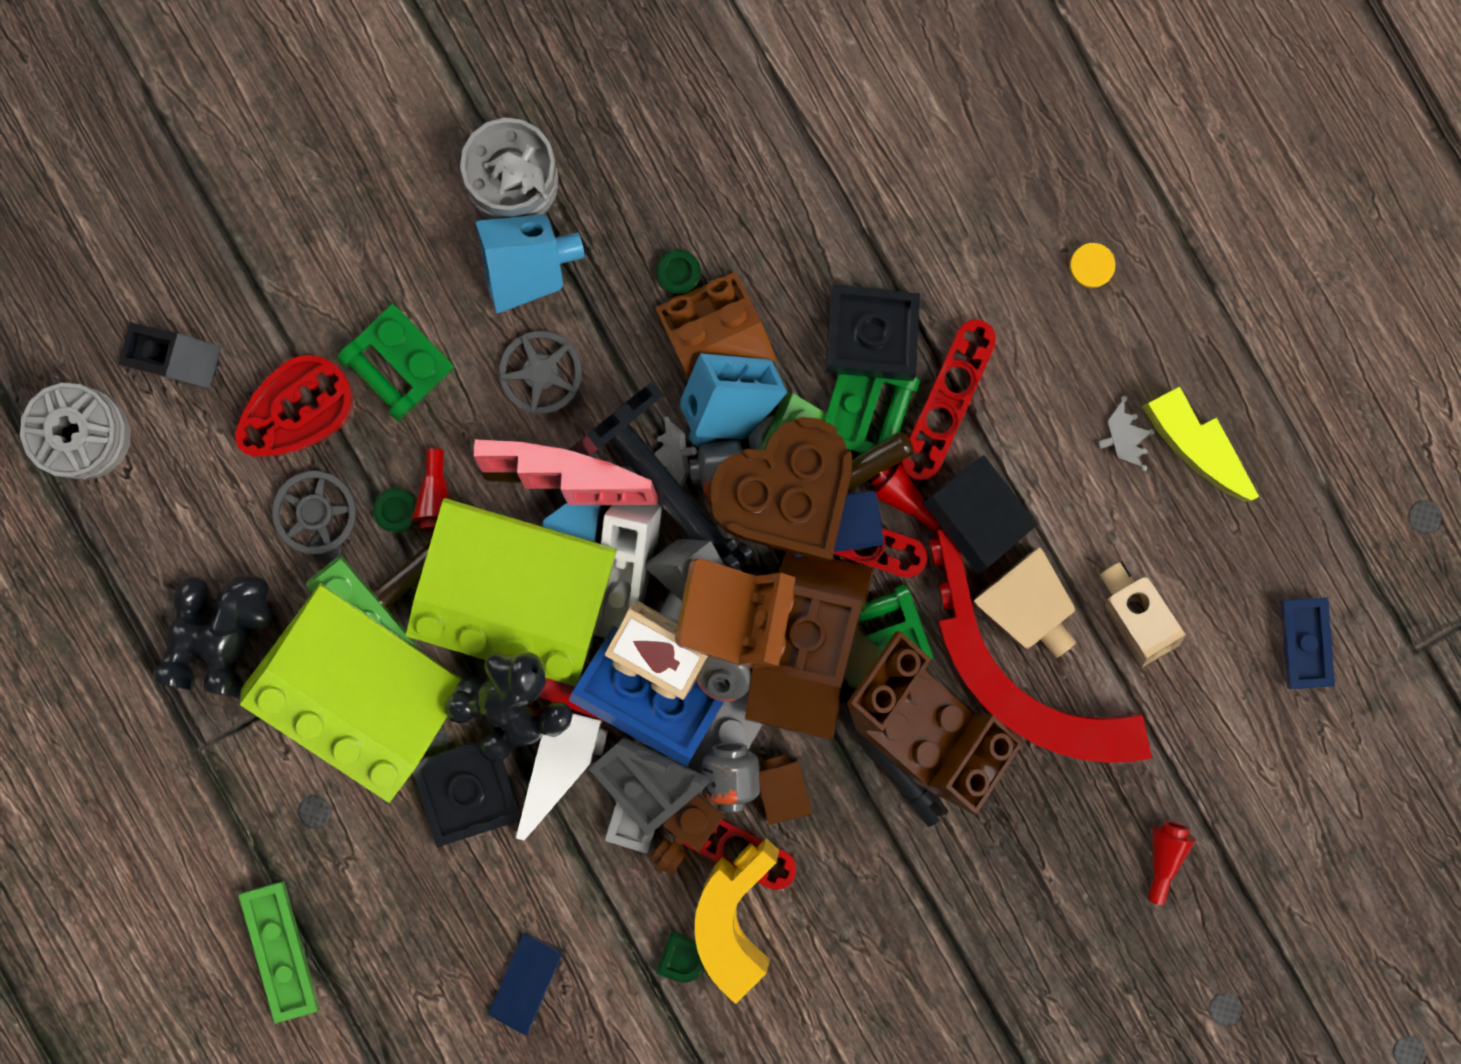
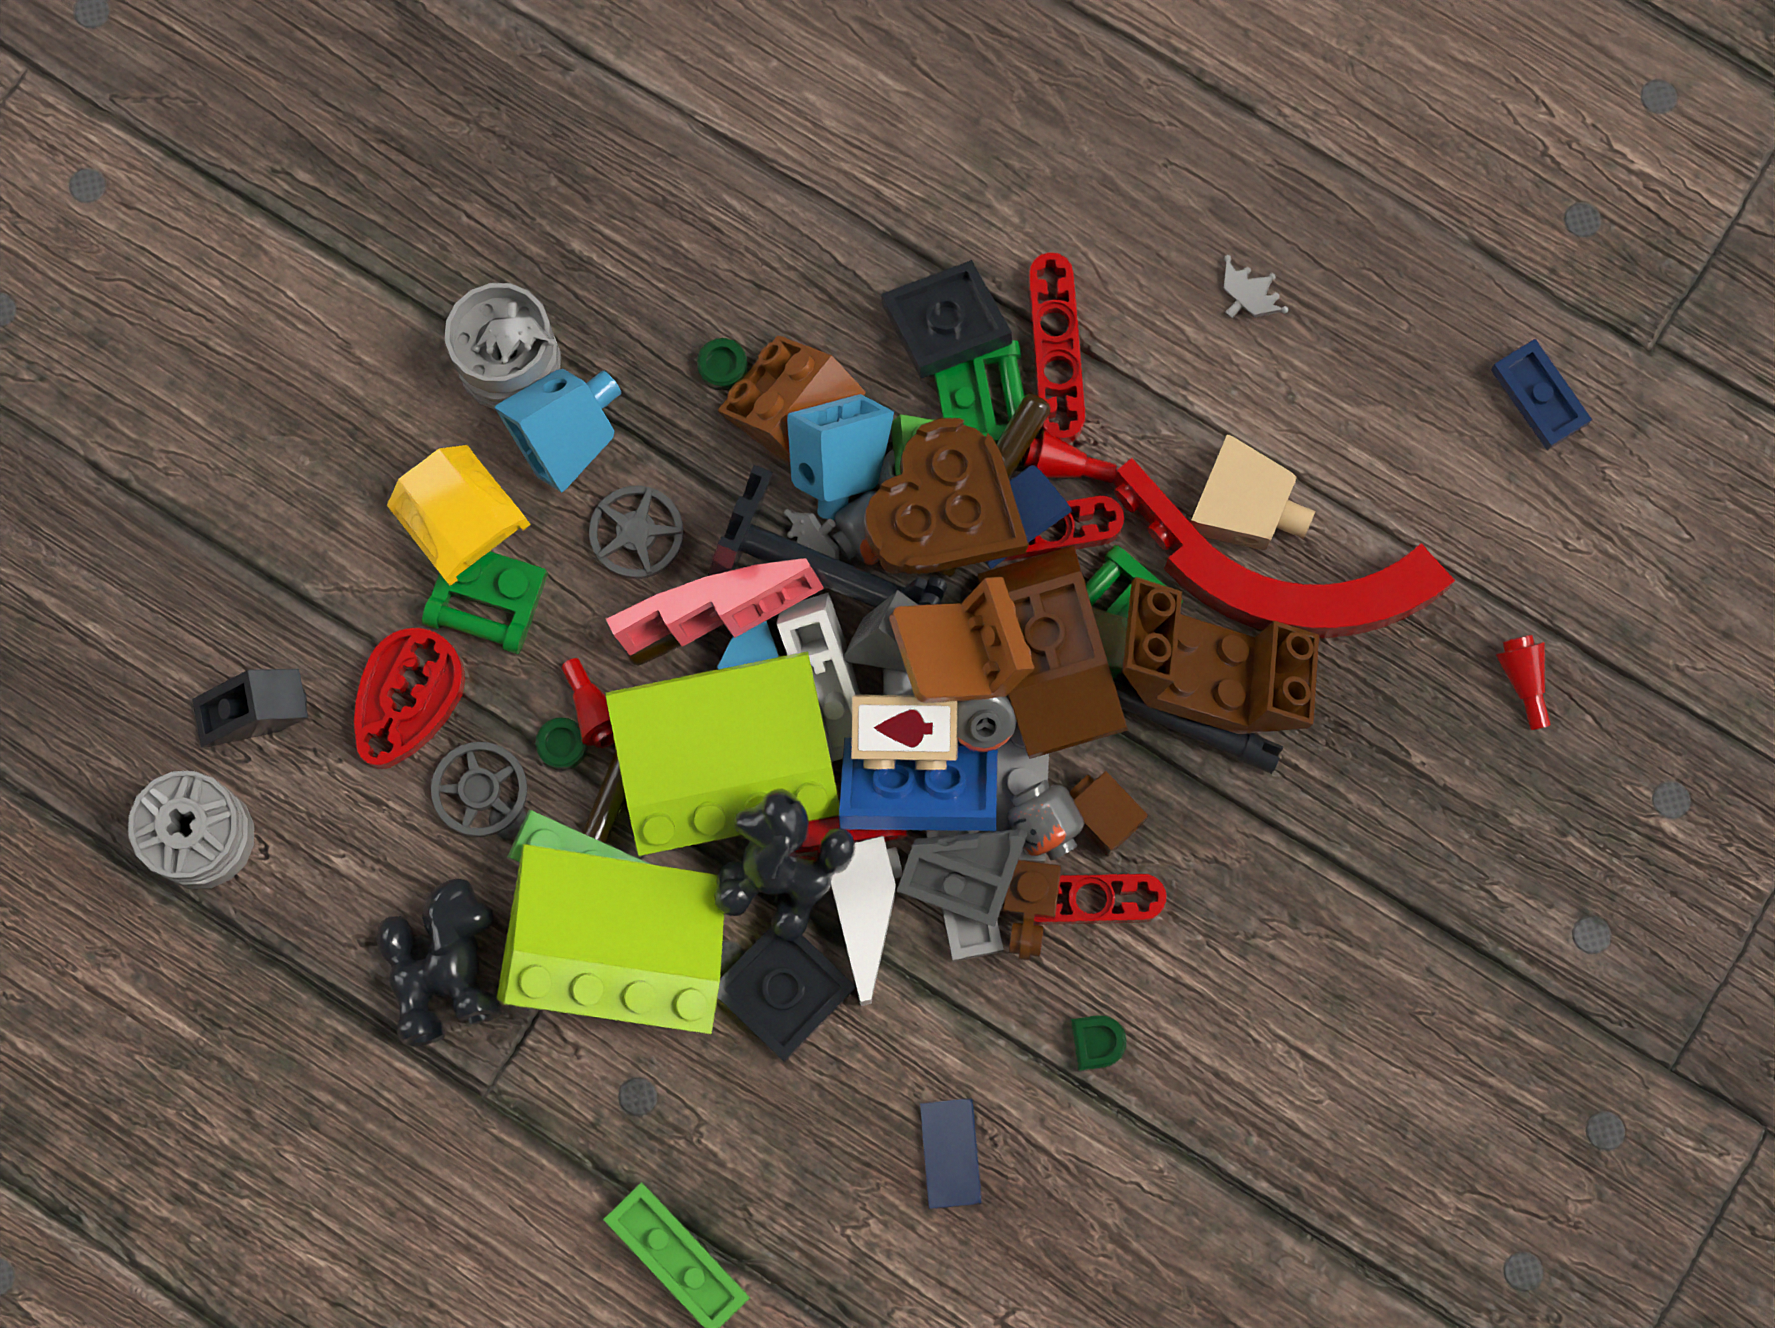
camera: 25 degrees left, 10 degrees down
yellow arch [695,838,779,1004] -> none
black tile [923,455,1038,574] -> none
yellow tile [1069,243,1115,289] -> none
tan torso [1100,561,1186,668] -> none
neon yellow slope [1142,387,1259,502] -> none
none -> yellow slope [387,445,531,586]

